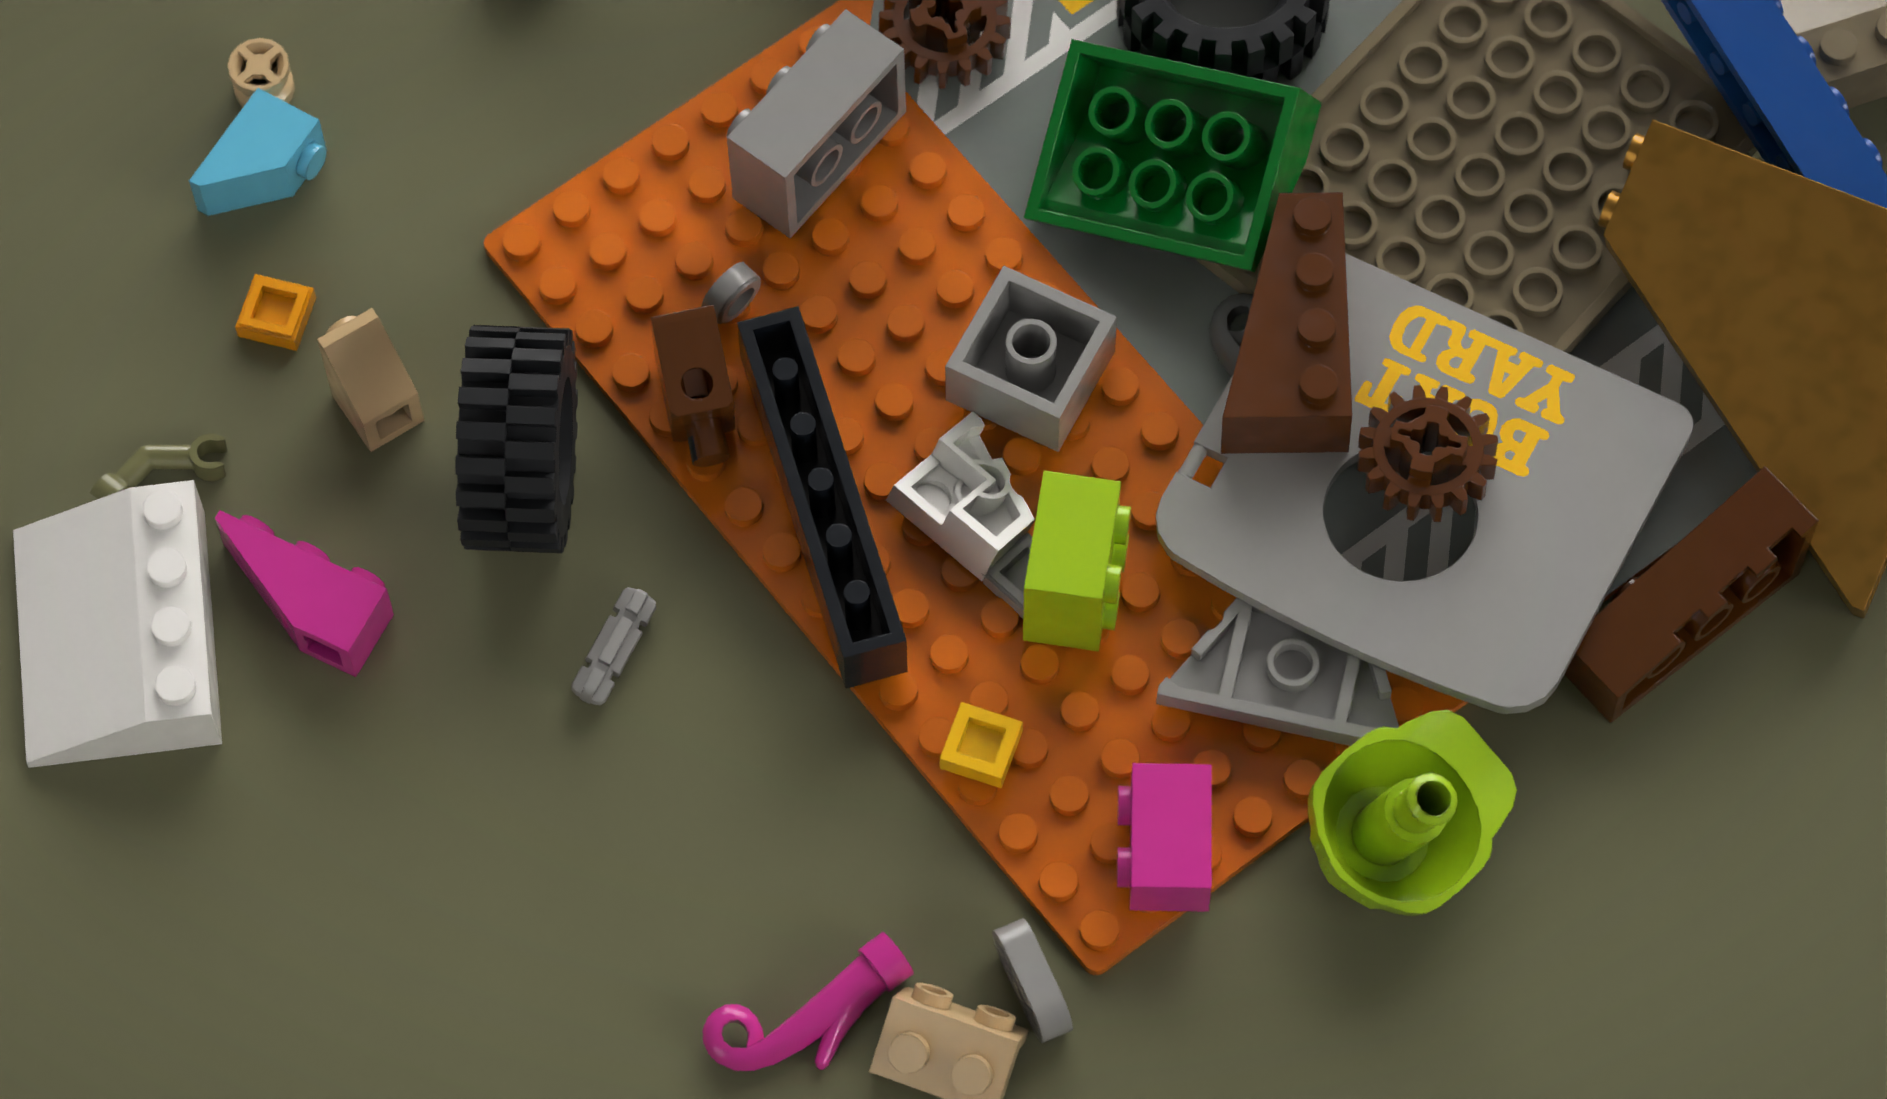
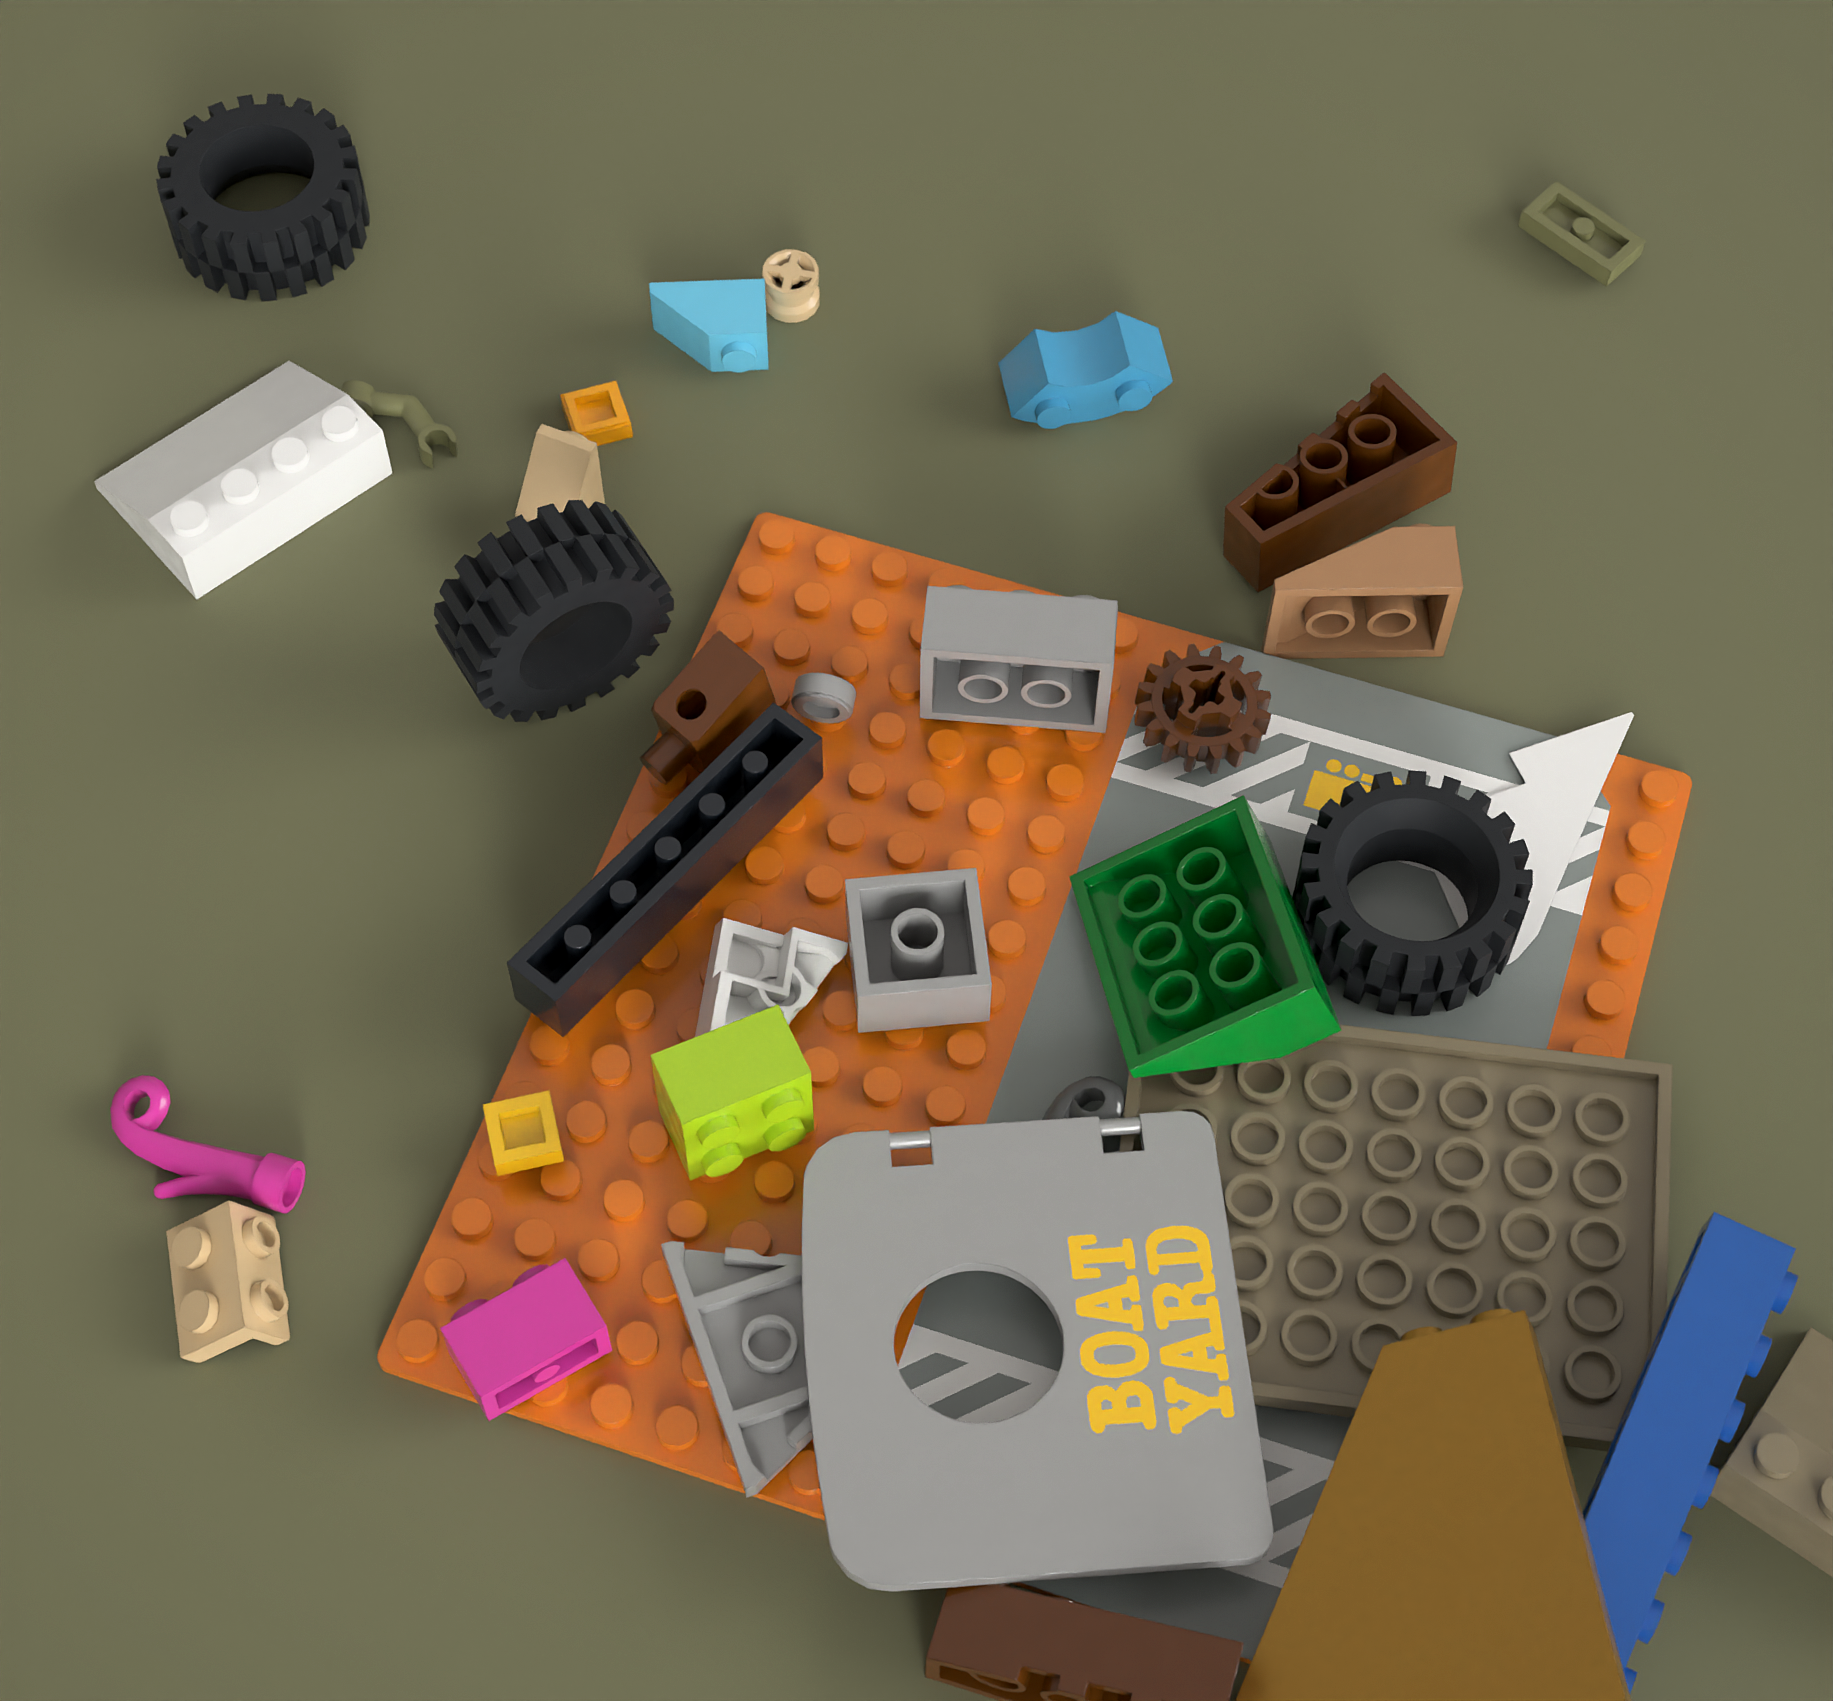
camera: 55 degrees right, 5 degrees down
dark pink slope [215,510,394,677] -> none
light grey axle [571,587,656,706] -> none
light grey beam [992,918,1073,1043] -> none
reddish brown wedge [1221,192,1352,454] -> none
lime piece [1308,710,1517,916] -> none
reddish brown gear [1357,385,1498,522] -> none

